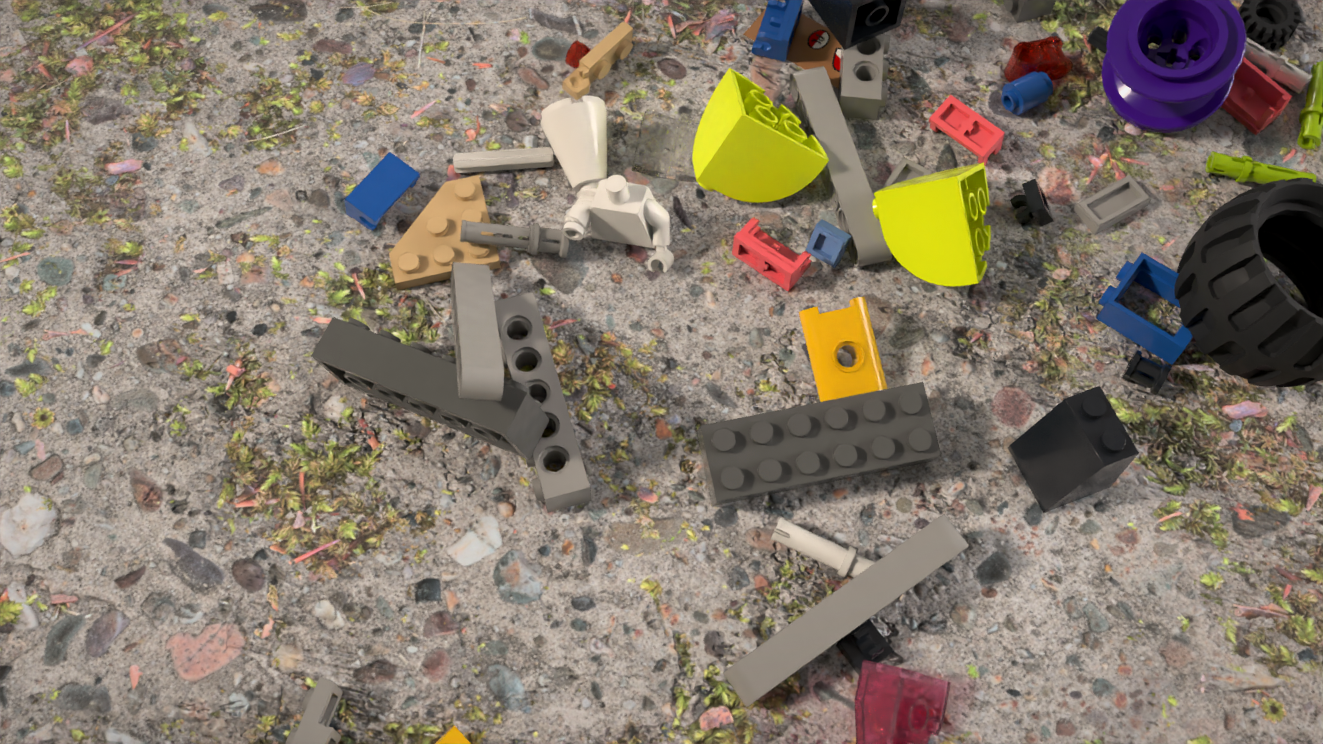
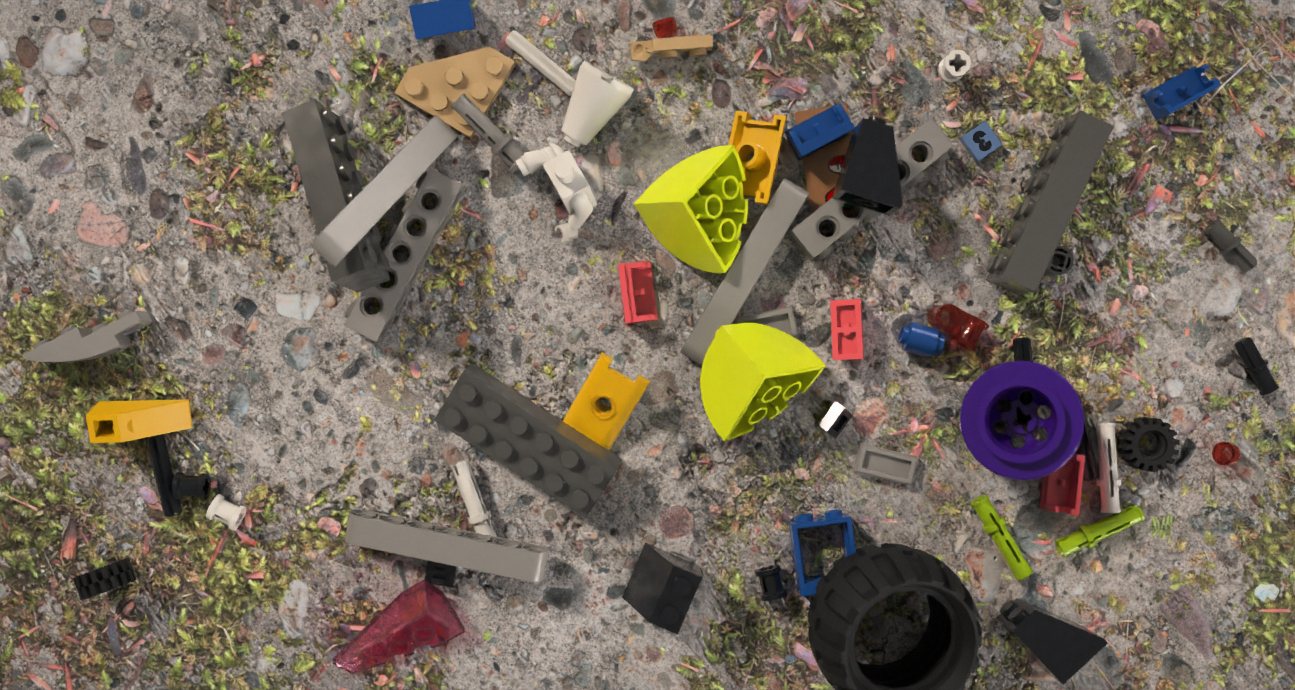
camera: 45 degrees right, 25 degrees up
medium blue tile [805,219,852,268] -> none
none -> yellow piece [728,111,787,205]

